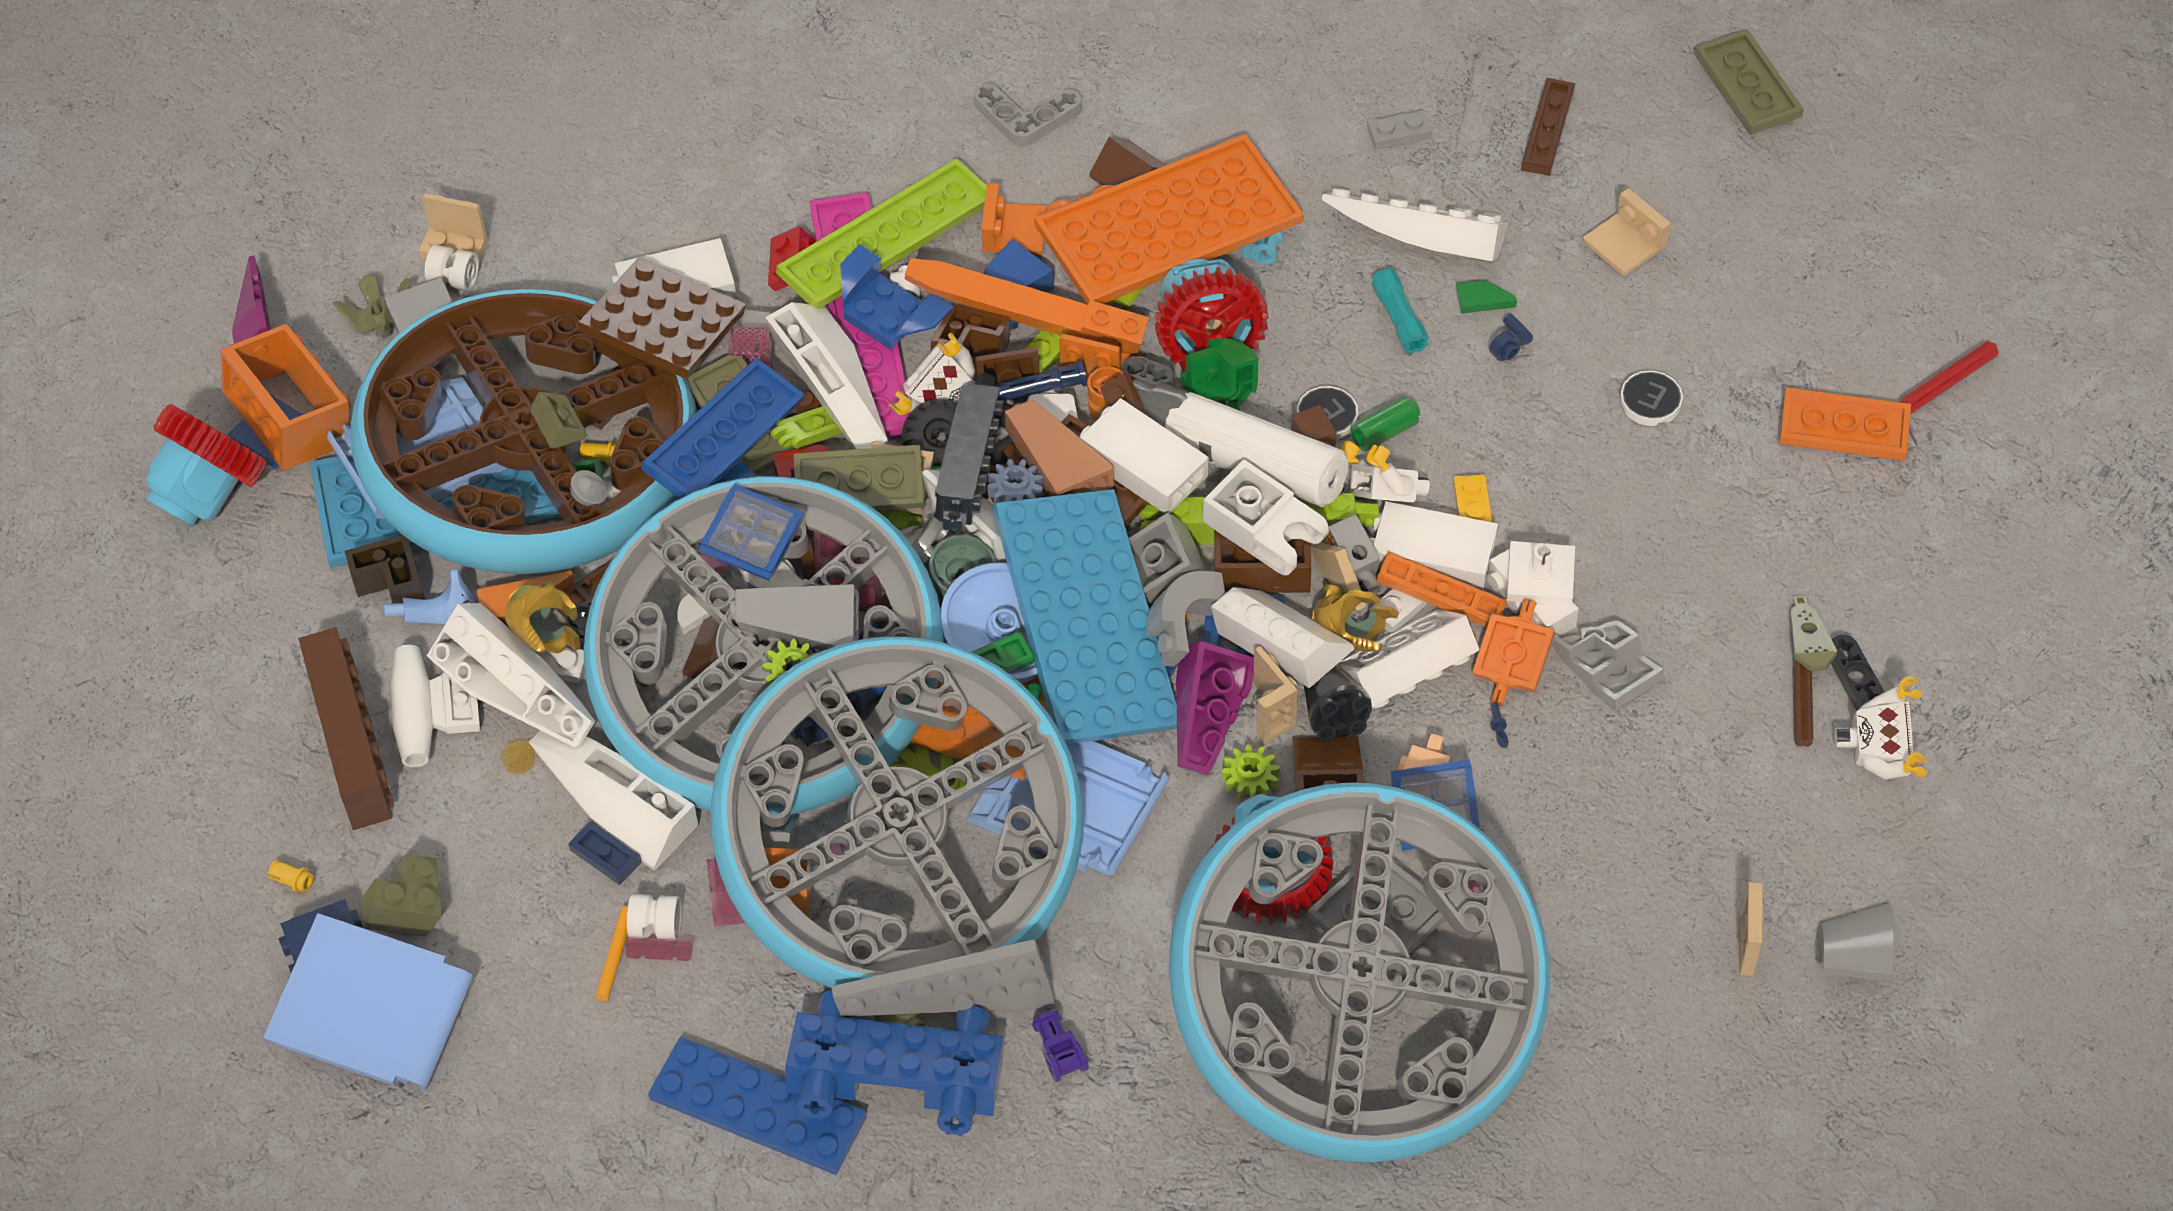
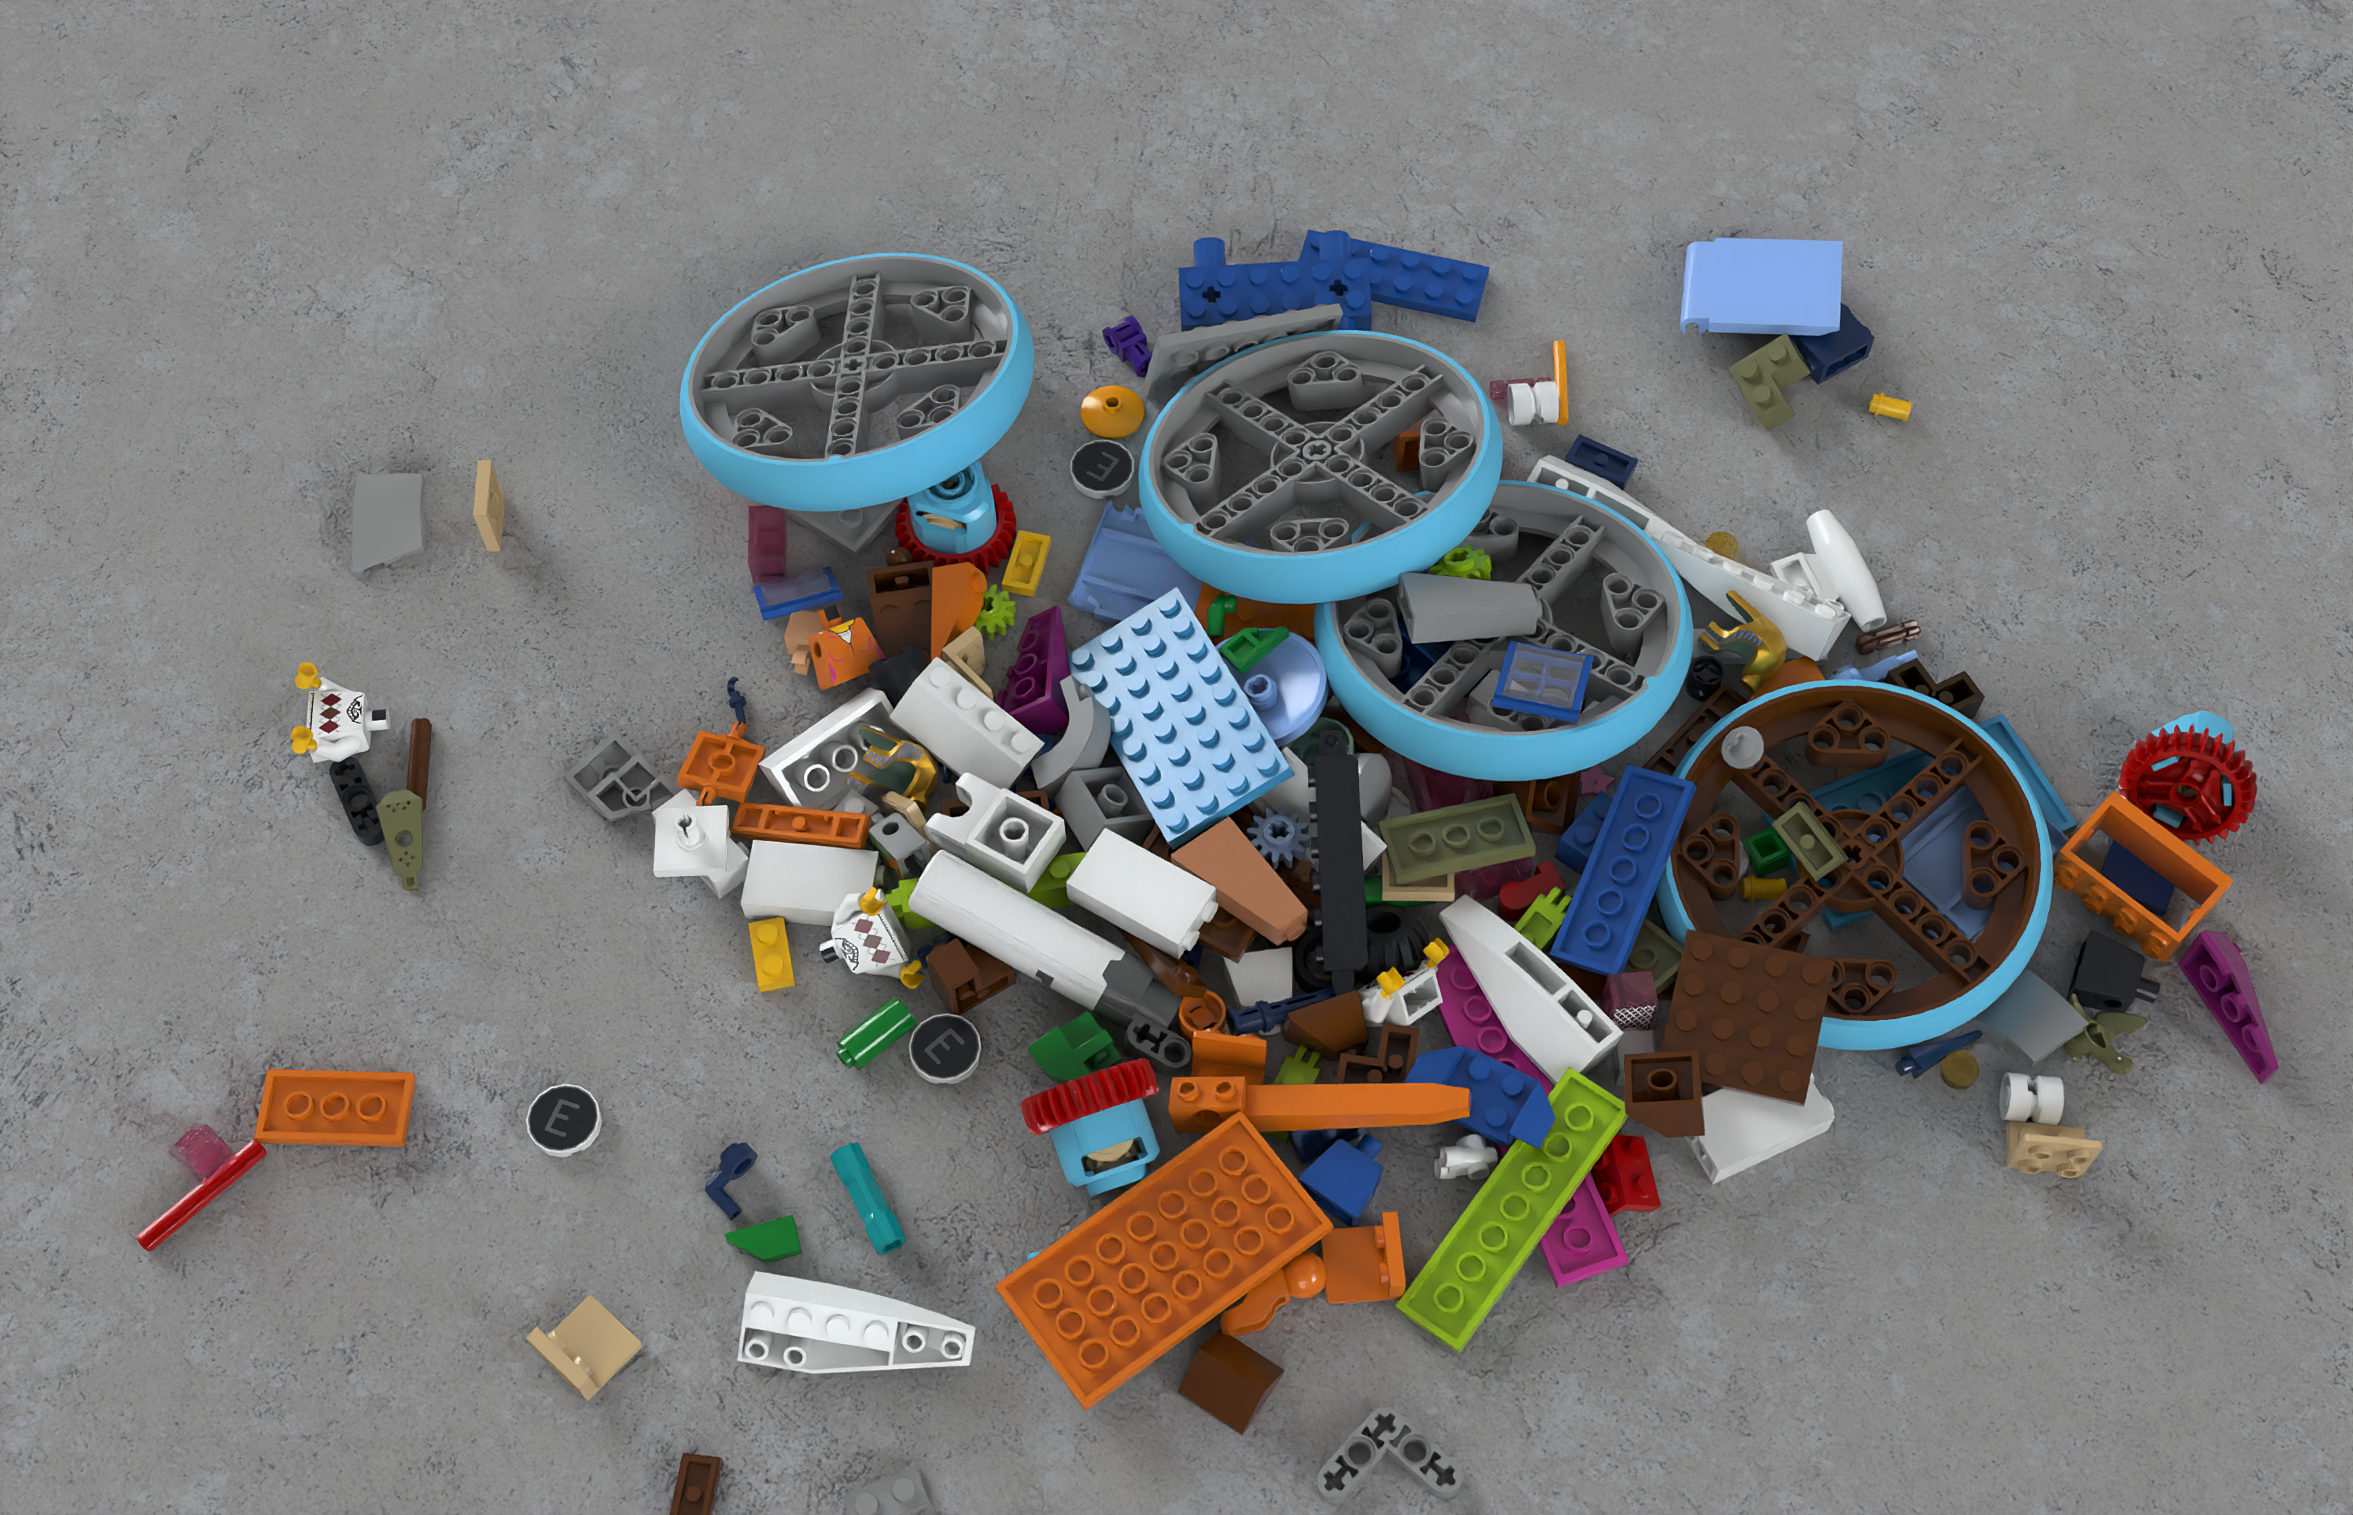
camera: 170 degrees right, 5 degrees up
reddish brown brick [298,627,394,830] -> none
none -> clear pink slope [168,1123,233,1179]
none -> orange torso [808,604,887,691]
none -> orange slope [931,562,987,662]
none -> yellow plate [1002,530,1051,597]
none -> black tile [1070,440,1134,499]
none -> light orange dish [1081,385,1145,440]
none -> reddish brown slope [1624,1050,1705,1138]
none -> reddish brown axle [1855,619,1921,655]
none -> black torso [2066,930,2160,1013]

